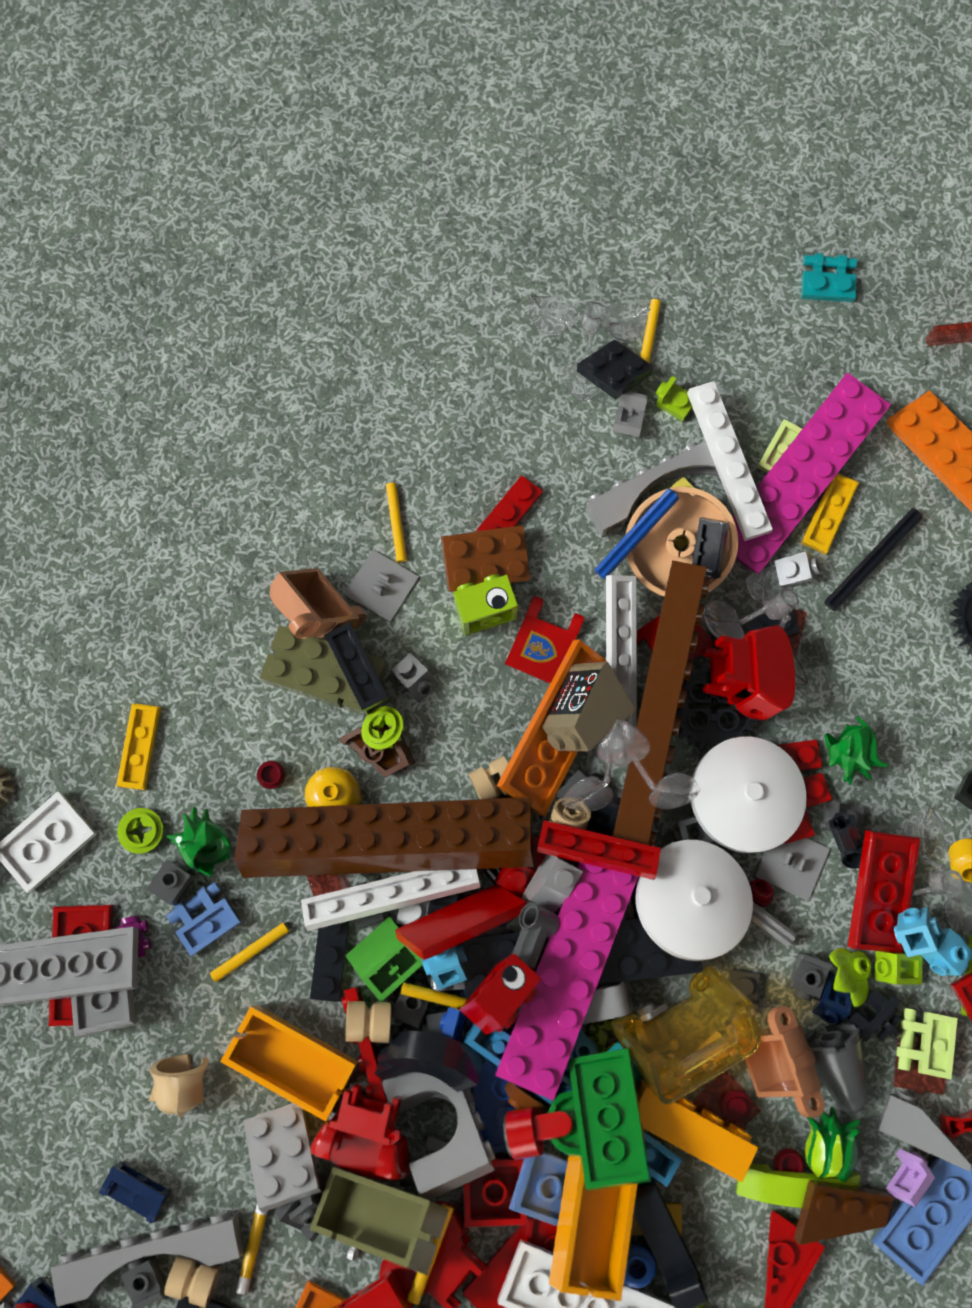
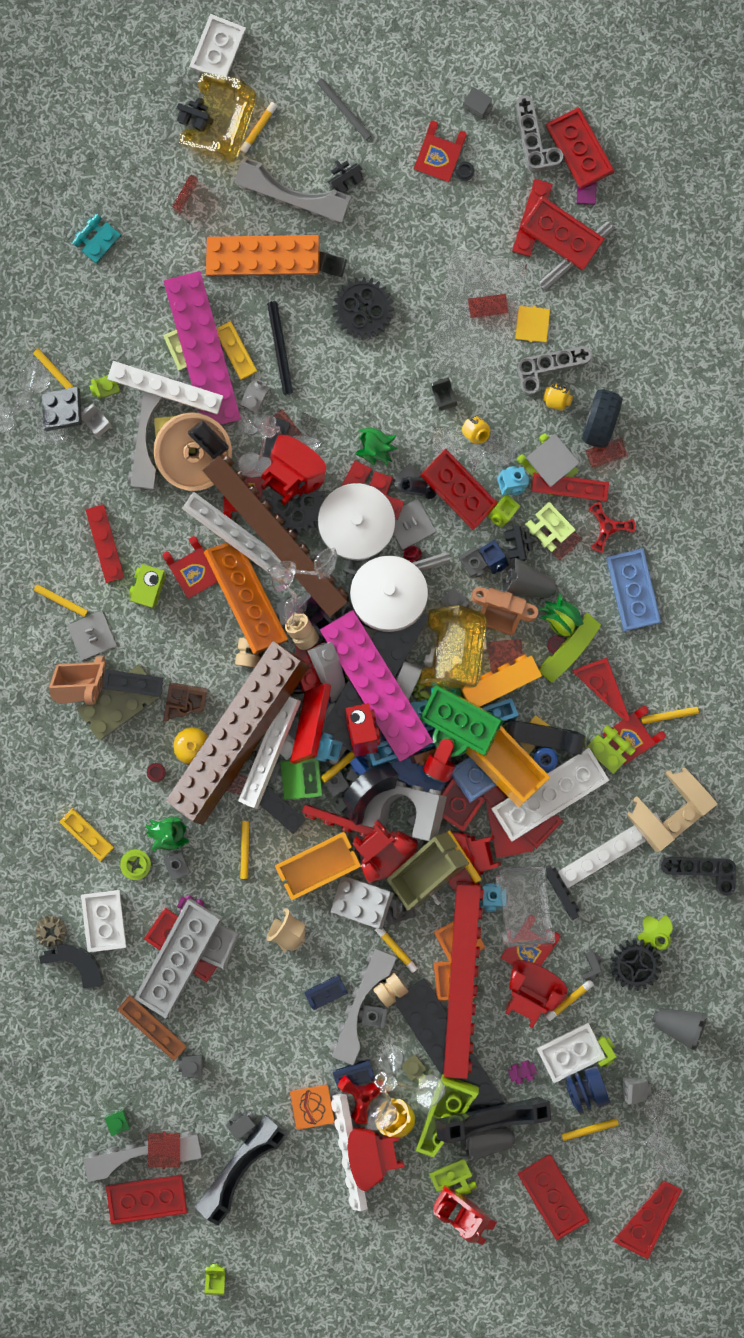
camera: 55 degrees left, 10 degrees up
medium blue plate [166,882,242,956] -> none
tan wheel [345,1001,391,1043] -> none
lime gear [361,706,406,751] -> none
dark grey bracket [389,653,438,703] -> none
dark orange plate [441,525,530,592] -> none
dark grey piece [512,903,559,969] -> none
red plate [537,820,661,880] -> none
dark tan slope [543,661,636,751] -> none
blue axle [595,489,679,579] -> none
dark red plate [721,1090,752,1122] -> none
reddish brown wing [794,1180,894,1245] -> none
lime plate [829,948,871,1007] -> none
light grey slope [876,1092,972,1172] -> none
lavender bracket [886,1149,935,1207] -> none
medium azure brick [894,907,941,957] -> none

